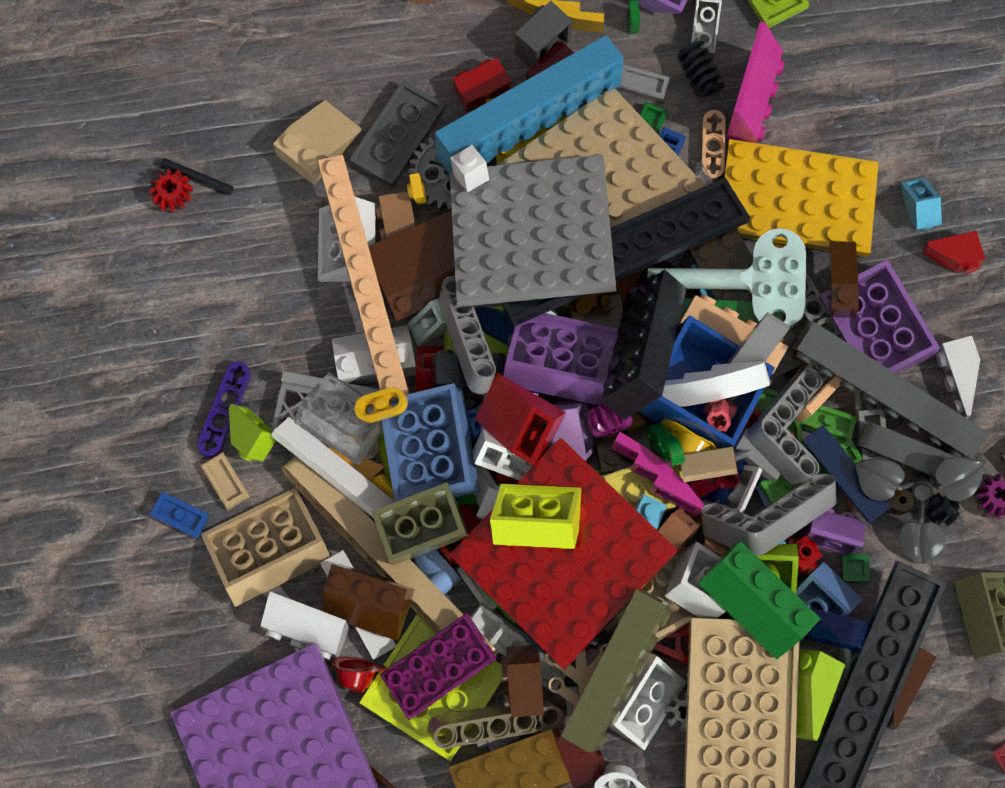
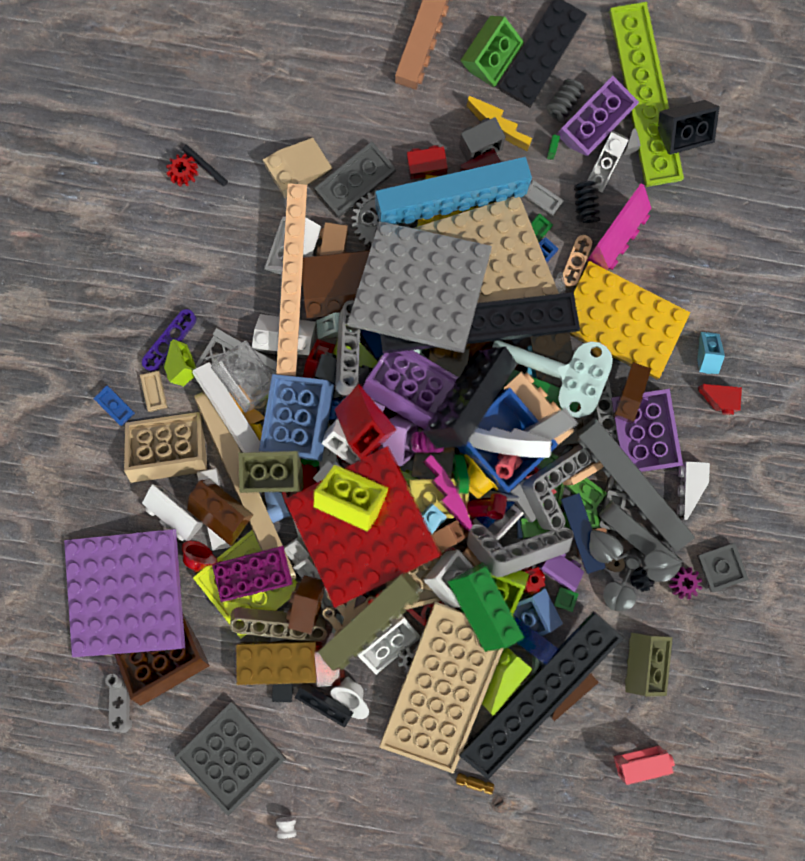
camera: 20 degrees right, 10 degrees up
yellow plate [354,387,408,423] -> none
yellow plate [407,173,428,205] -> none
white brick [450,145,489,192] -> none
tan tile [681,447,738,482] -> none

